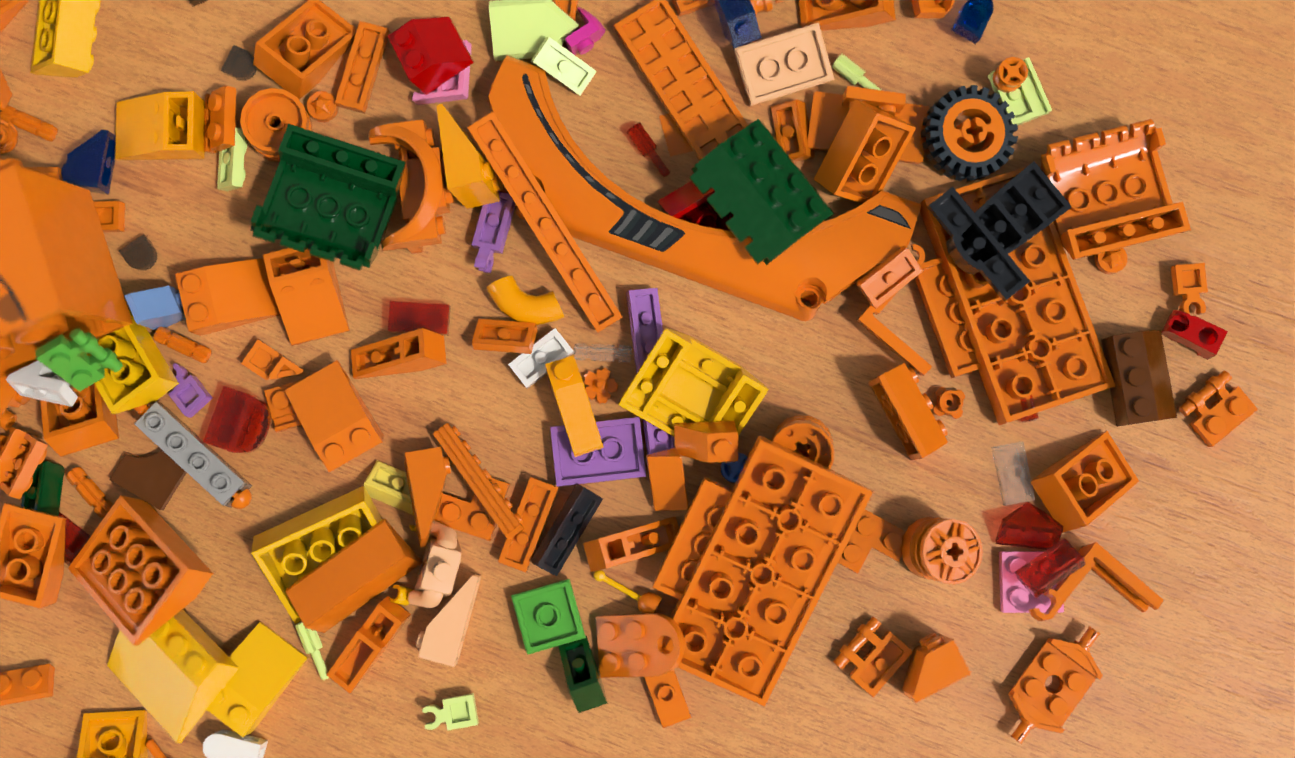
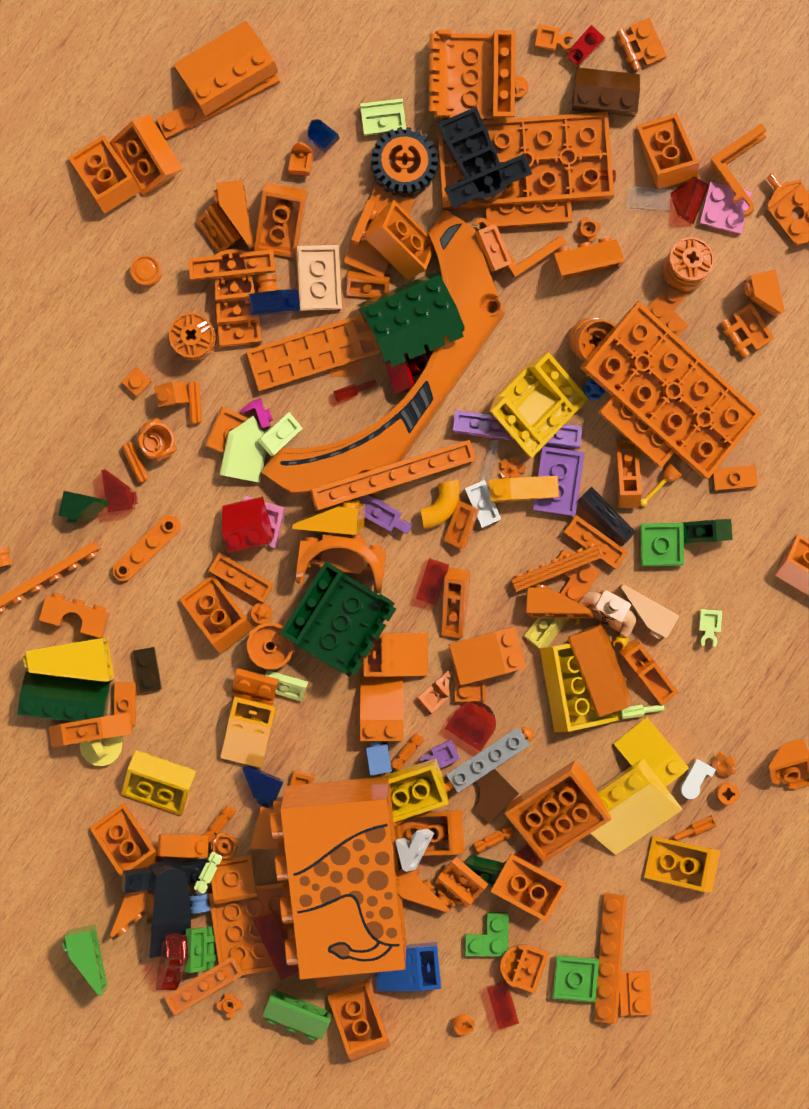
camera: 80 degrees left, 5 degrees up
bright green plate [35,328,123,391] -> none
clear smoke tile [119,234,157,271] -> none
clear smoke tile [221,45,257,81] -> none
orange plate [596,613,685,678] -> none
orange slope [646,448,689,511] -> none
orange slope [674,421,738,463] -> none
yellowish green axle [831,53,881,90] -> none
orange wheel [993,57,1028,93] -> none
clear red plate [1015,538,1086,599] -> none

